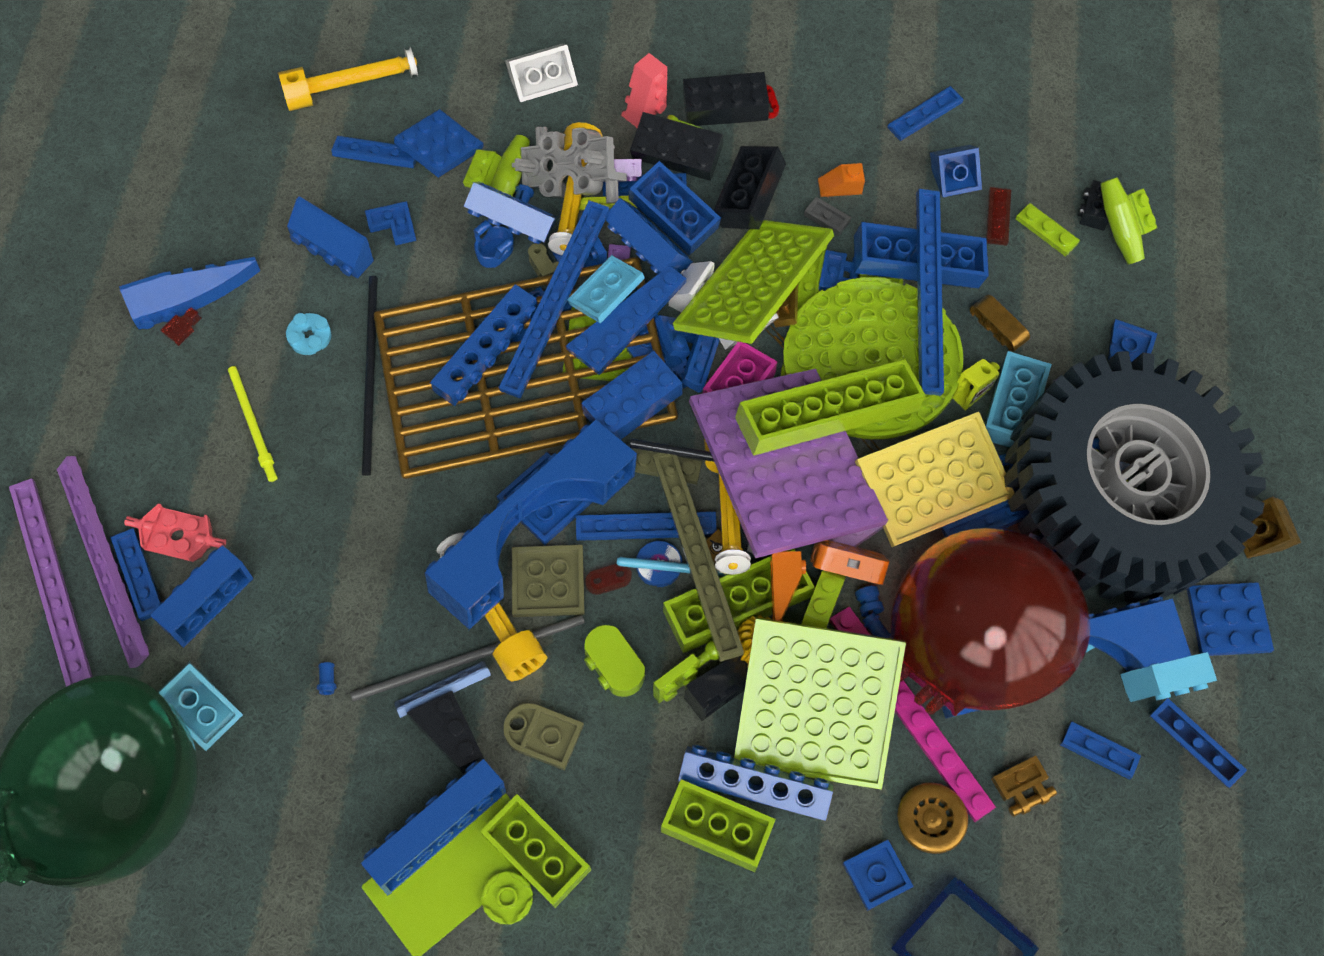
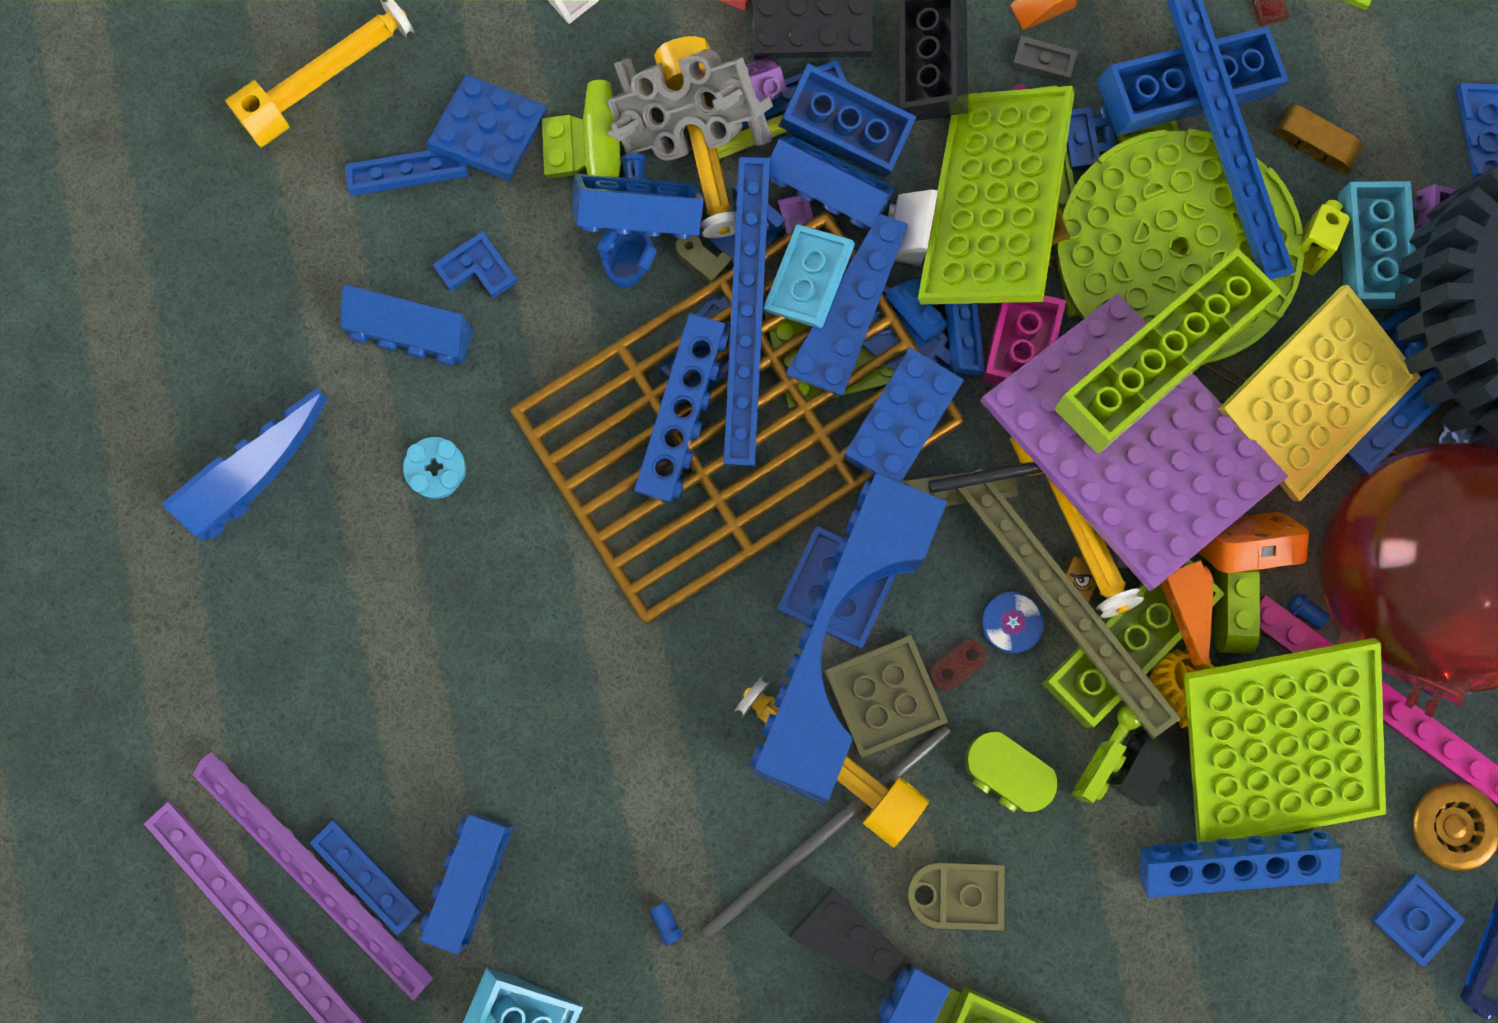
camera: 20 degrees left, 15 degrees up
coral plate [125,504,227,562] -> none
clear red plate [161,307,202,346] -> none
neon yellow bar [228,366,277,482] -> none
black piece [362,276,378,476] -> none
medium blue tile [394,661,491,718] -> none
blue plate [576,512,717,541] -> none
medium azure bar [617,557,726,577] -> none
lime brick [661,779,776,872] -> none
blue wheel [855,586,884,617] -> none

